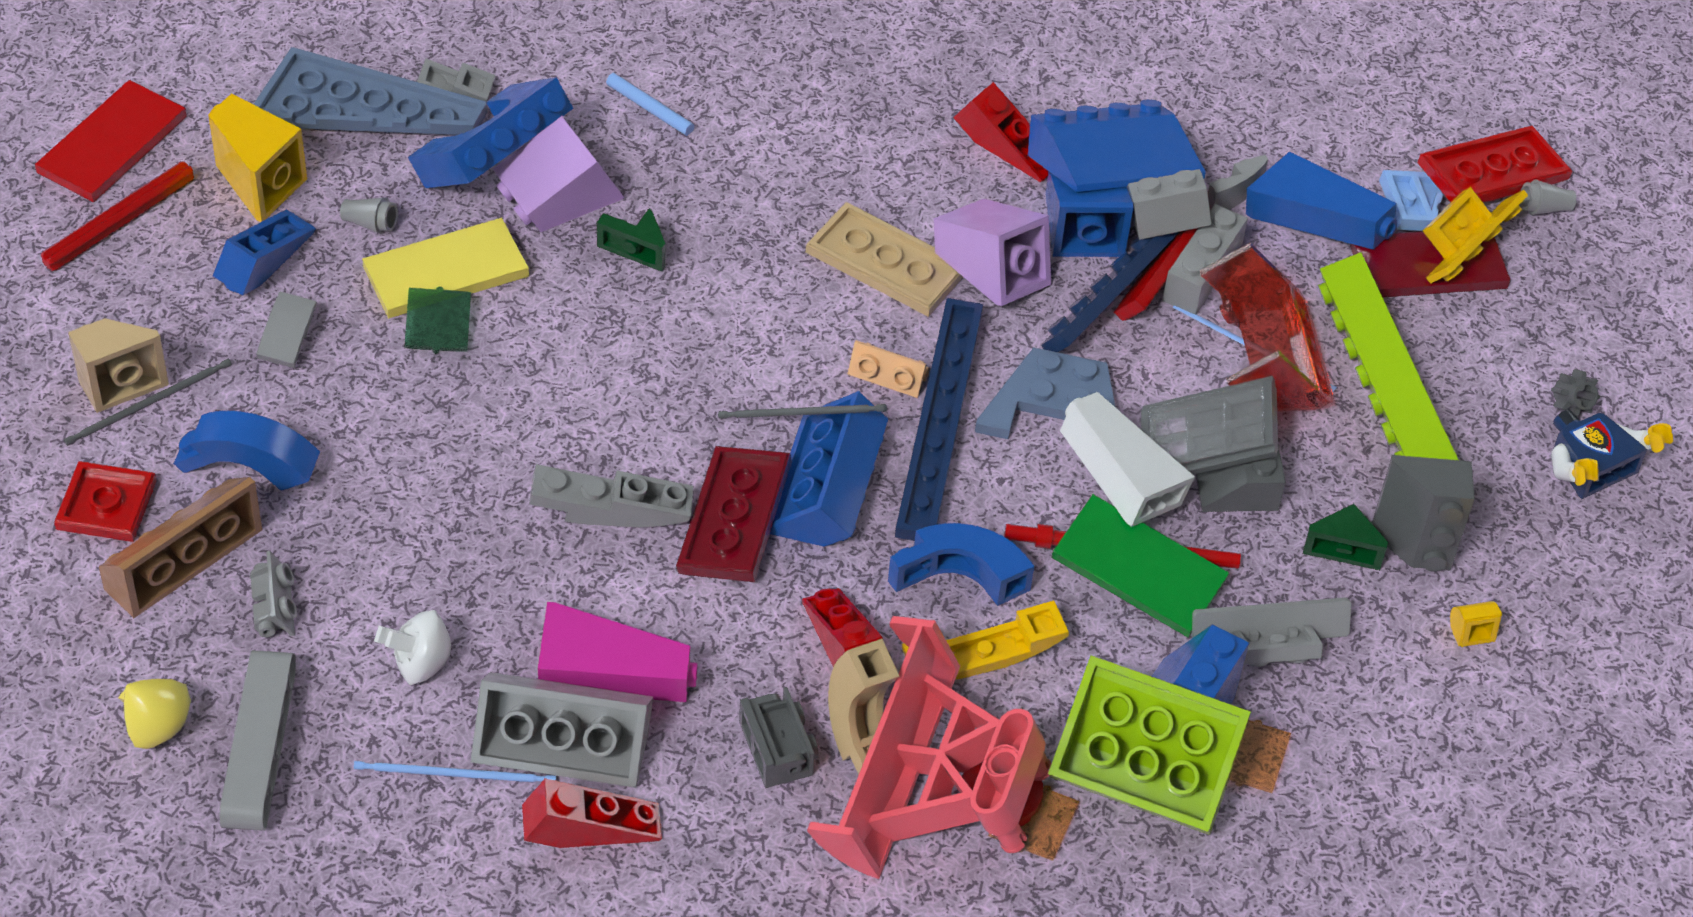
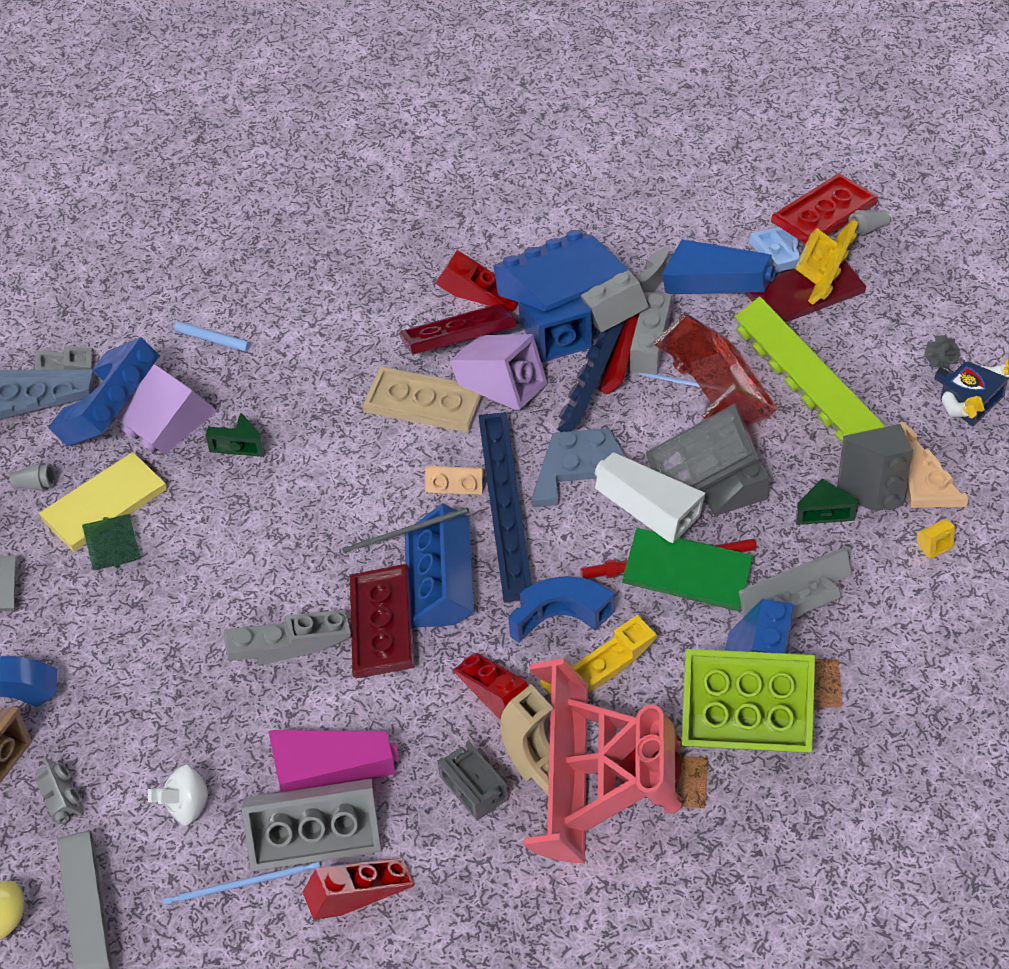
camera: 10 degrees left, 0 degrees up
none -> dark red tile [399,304,516,355]
none -> light nougat wing [899,422,969,508]

